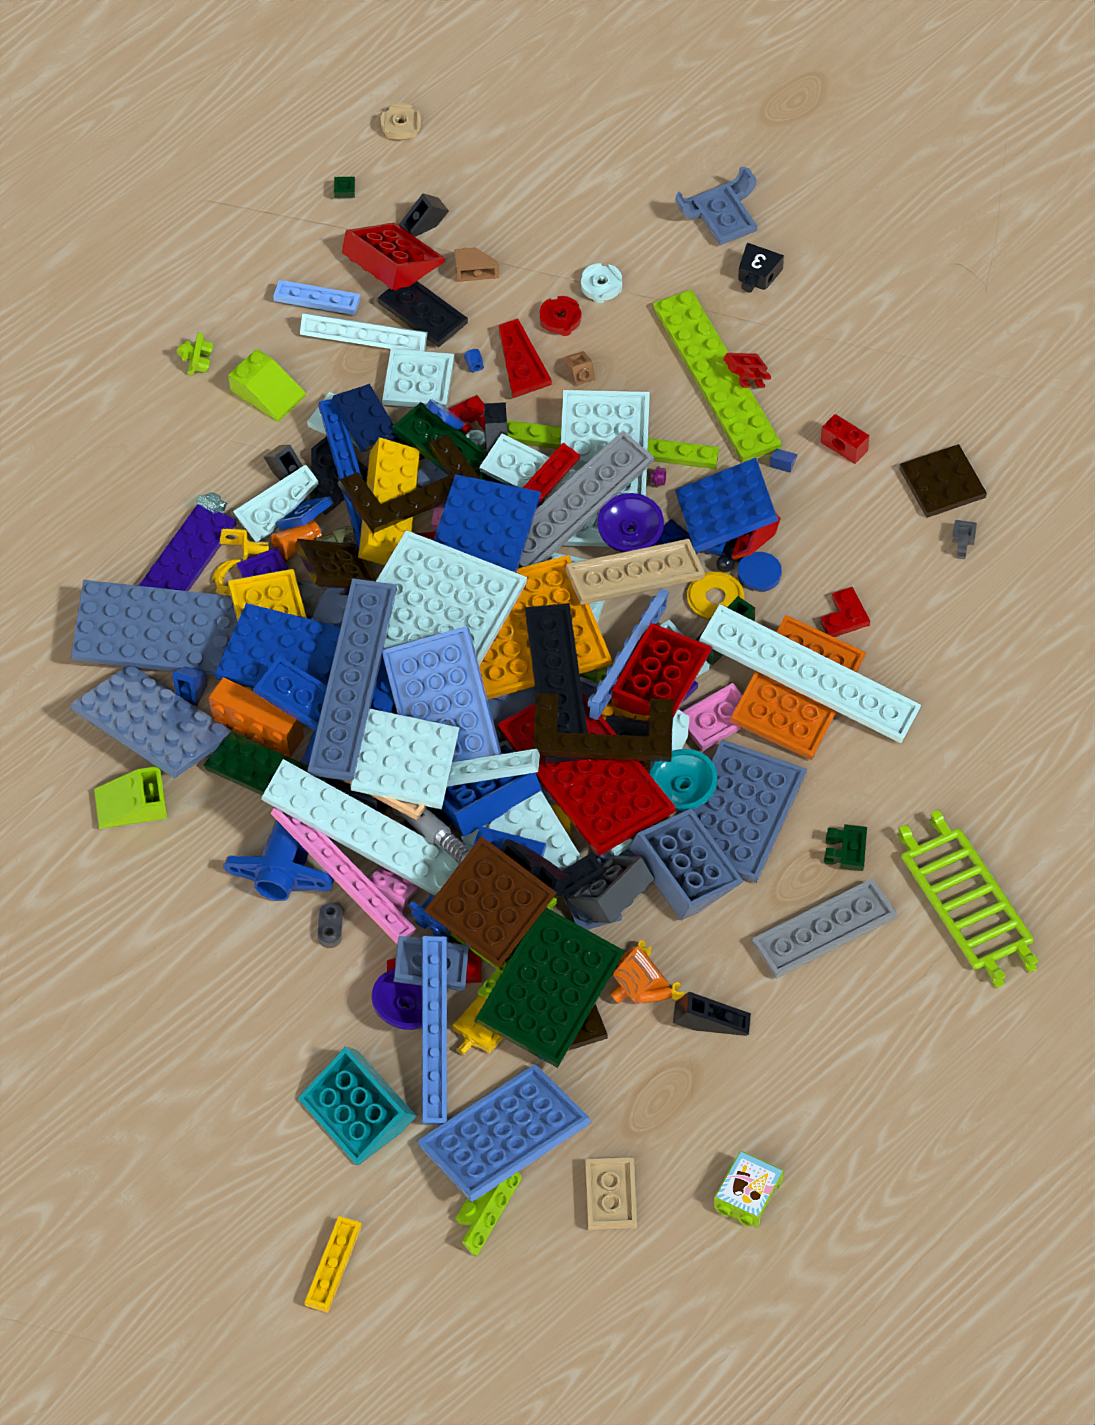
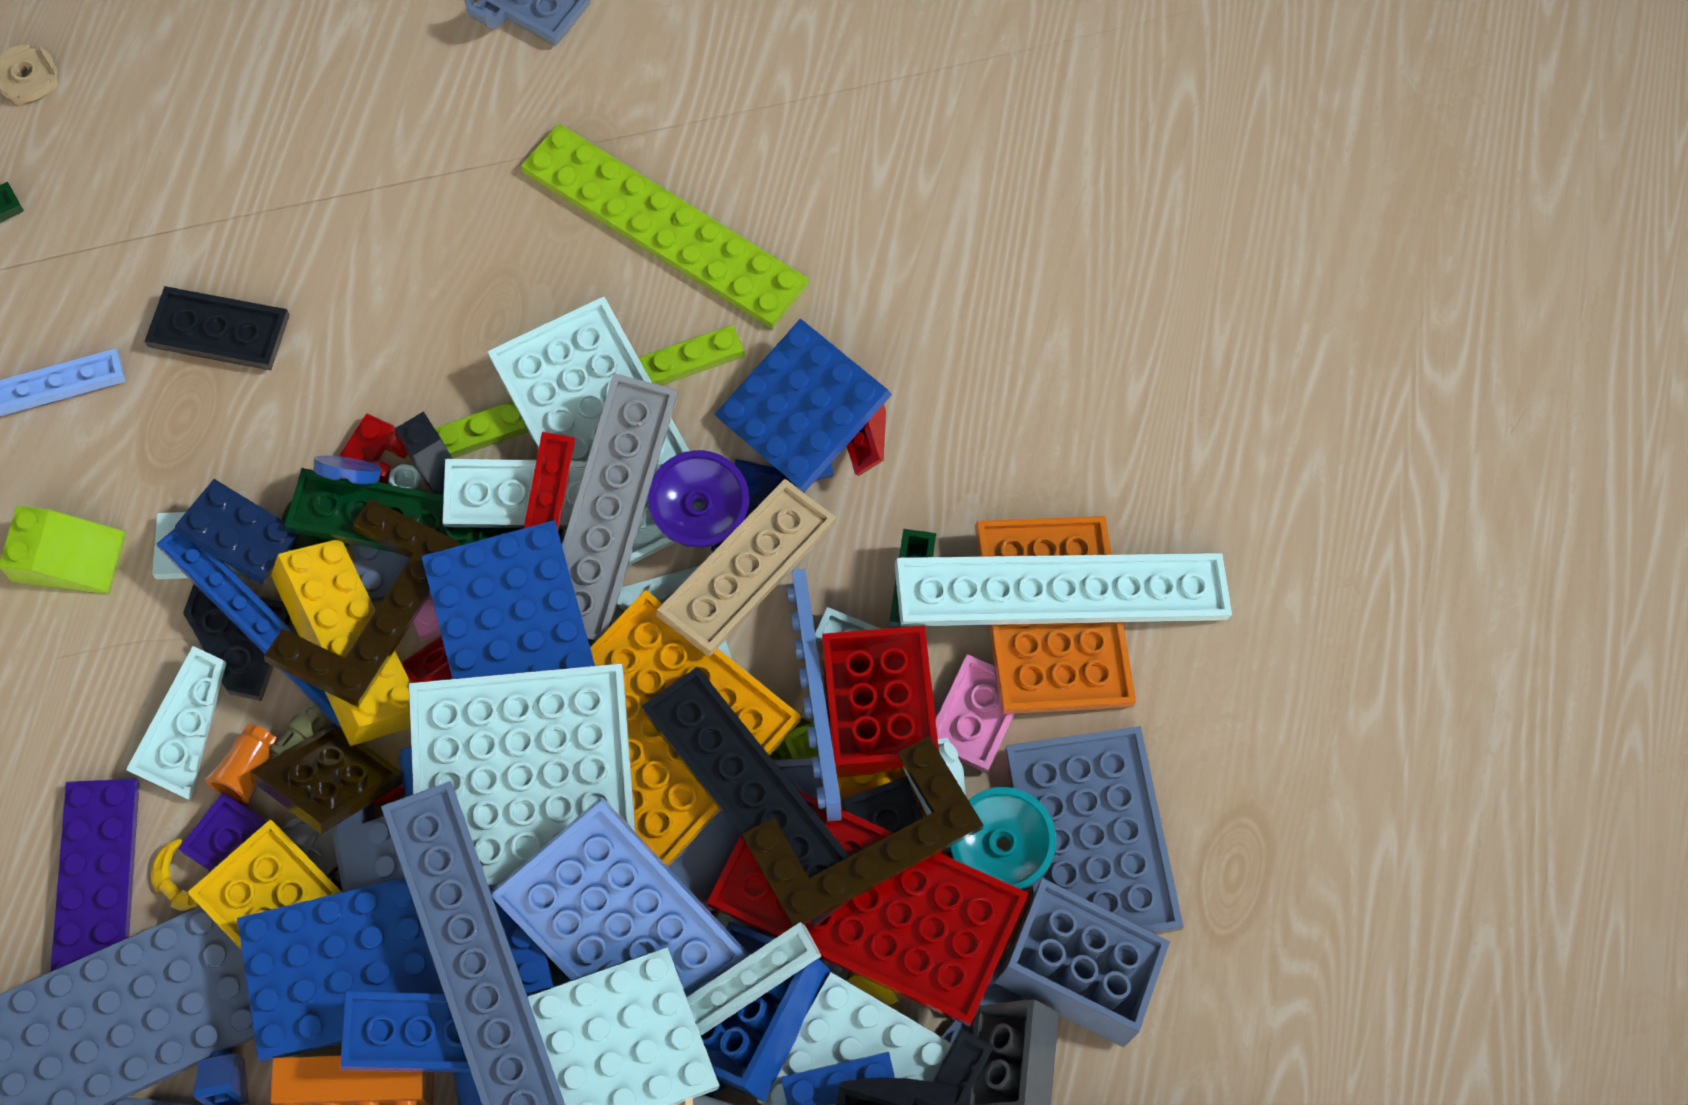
camera: 35 degrees left, 10 degrees up
clear light blue plate [196,492,228,513] -> none
yellow bracket [220,529,269,561] -> none
black slope [264,445,303,481] -> none
blue plate [276,497,334,530] -> none
light aqua plate [300,313,428,352] -> none
red slope [342,223,446,290] -> none
light aqua plate [382,349,454,408] -> none
black slope [399,193,449,237] -> none
medium nougat slope [454,247,499,282] -> none
blue hose [464,349,484,373] -> none
red wing [499,318,552,399] -> none
red plate [539,296,582,336] -> none
medium nougat bracket [564,351,595,385] -> none
light aqua plate [581,263,622,303] -> none
magenta plate [651,466,666,487] -> none
yellow piece [687,572,744,620] -> none
black plate [716,540,744,573] -> none
red plate [723,353,771,388] -> none
black torso [738,242,784,293] -> none
blue tile [738,552,782,592] -> none
light grey plate [752,878,897,979] -> none
blue slope [770,449,798,473] -> none
red plate [820,587,870,637] -> none
red brick [821,414,870,464] -> none
dark green plate [824,824,867,871] -> none
lime bar [898,809,1039,988] -> none
dark brown plate [899,444,987,518] -> none
flat silver plate [952,520,977,559] -> none

